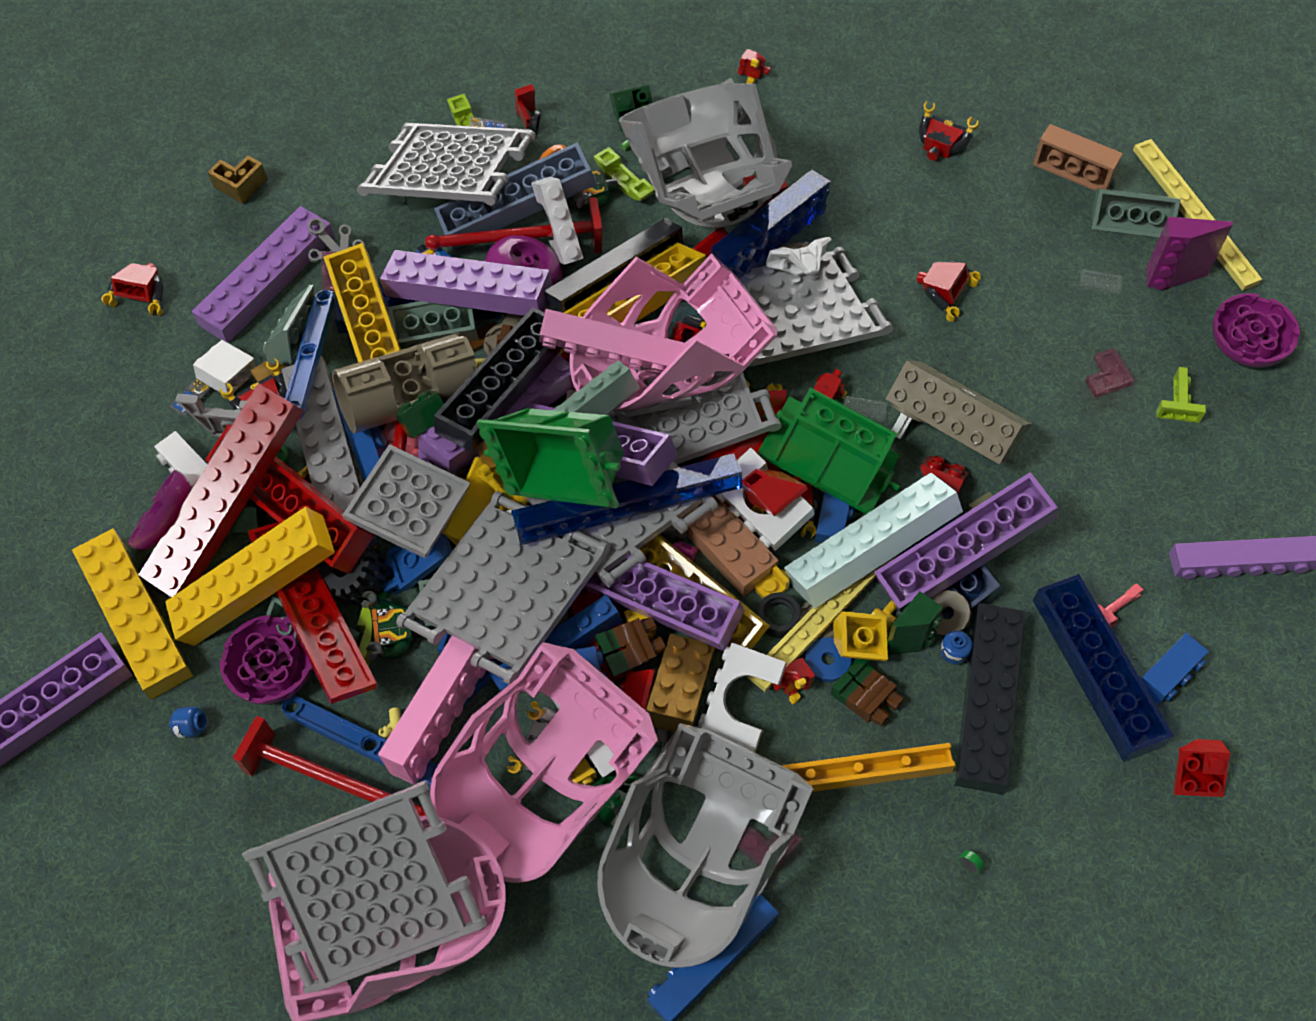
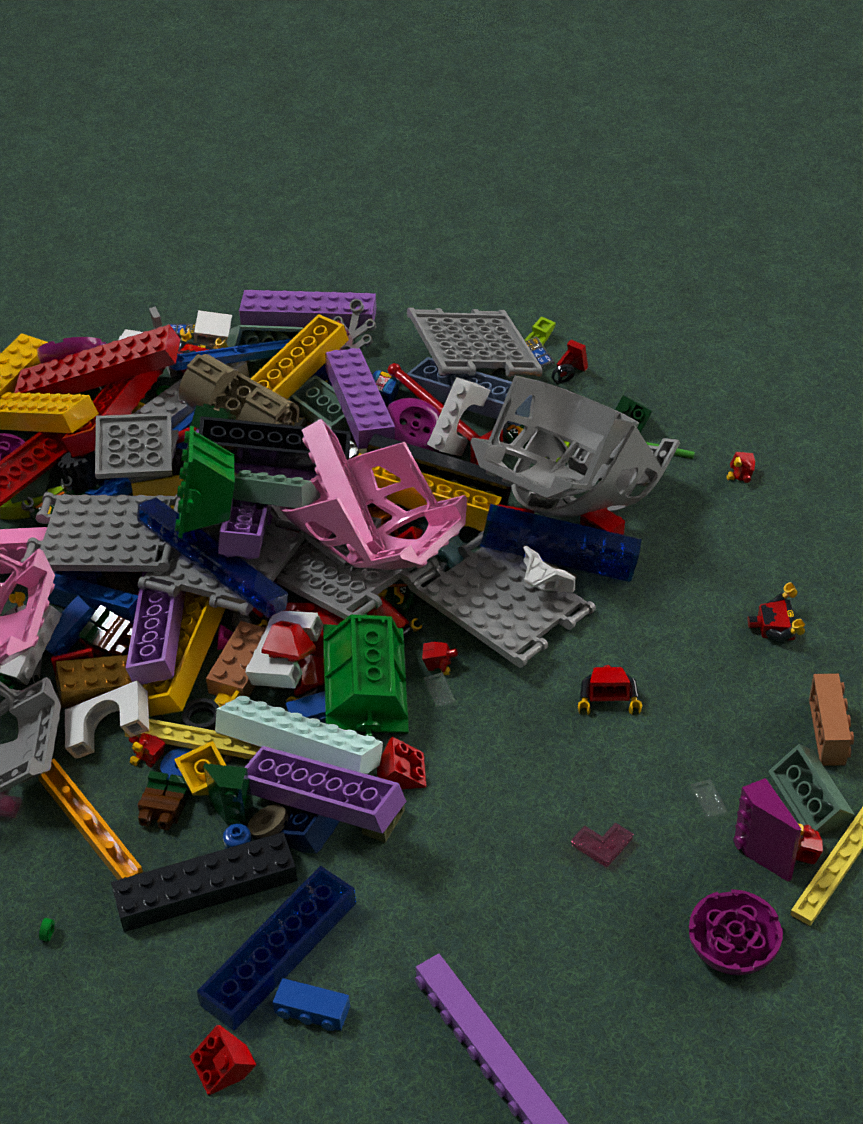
camera: 60 degrees right, 15 degrees down
red torso [101,263,163,317] -> none
pearl gold brick [207,155,268,204] -> none
dark tan piece [886,361,1032,464] -> none
coral brick [1090,584,1144,632] -> none
lime bracket [1156,367,1206,423] -> none

